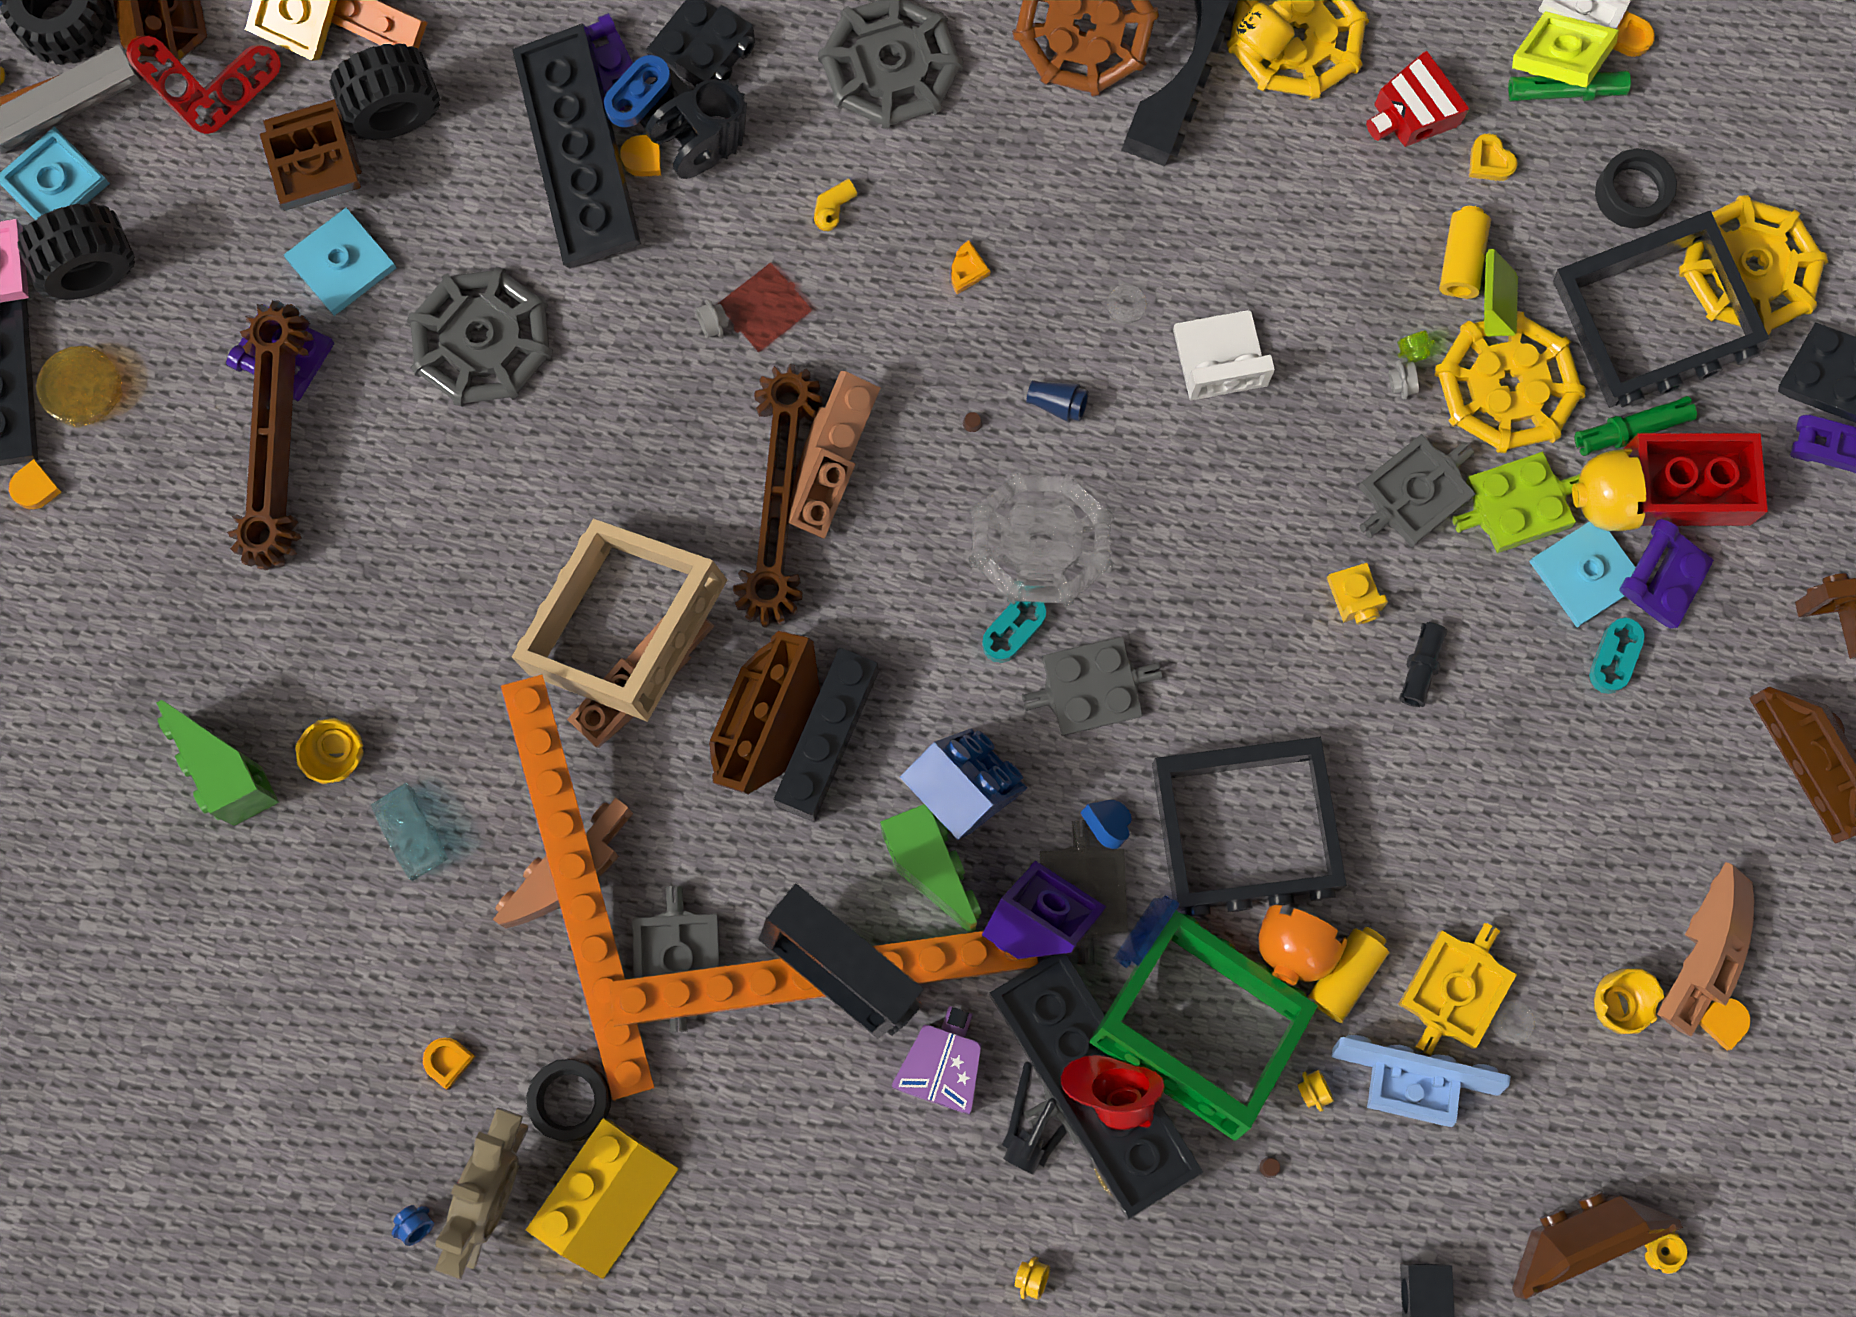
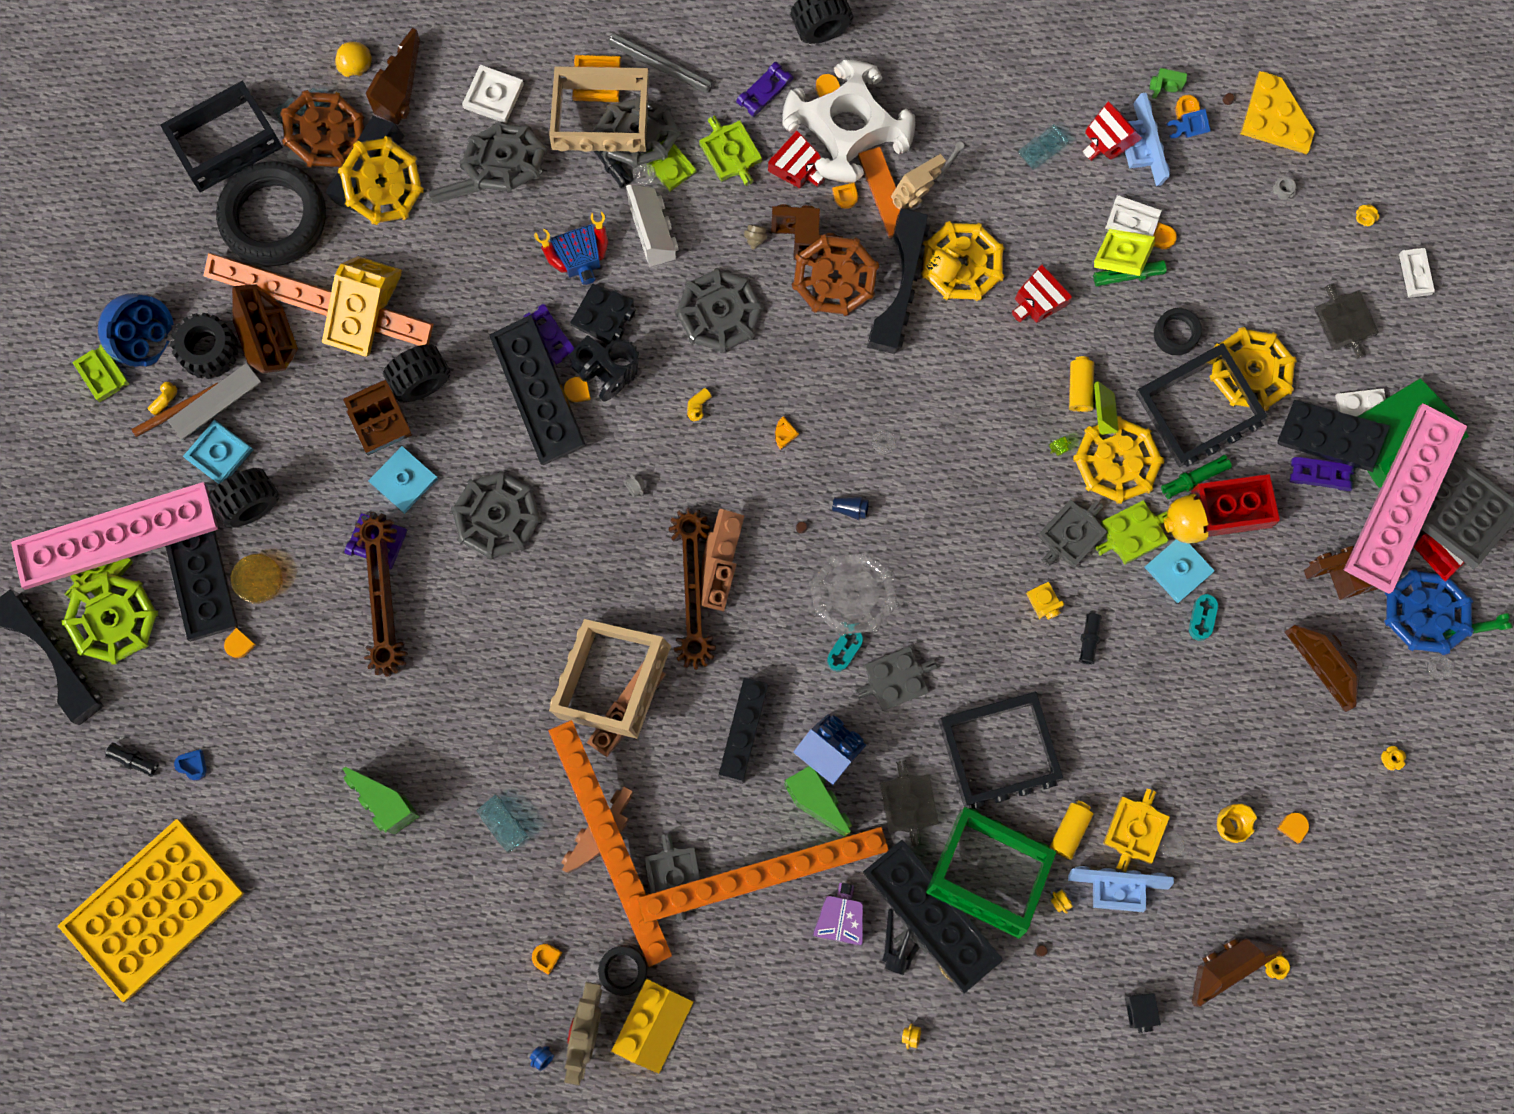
camera: 10 degrees left, 0 degrees up
red beam [126,35,281,134] -> none
yellow hair [295,717,364,784] -> none
blue plate [604,55,671,127] -> none
reddish brown wedge [709,631,820,795] -> none
clear red piece [717,262,812,353] -> none
black window [758,883,924,1039] -> none
dark purple slope [982,861,1106,959] -> none
red piece [1061,1055,1165,1130] -> none
blue tile [1080,800,1132,849] -> none
clear blue piece [1113,895,1180,968] -> none
white bracket [1173,310,1275,401] -> none
orange cylinder [1259,905,1348,985] -> none
light grey plate [1388,360,1419,400] -> none
yellow tile [1469,133,1517,181] -> none
dark purple plate [1619,519,1714,628] -> none
nougat slope [1657,862,1754,1037] -> none

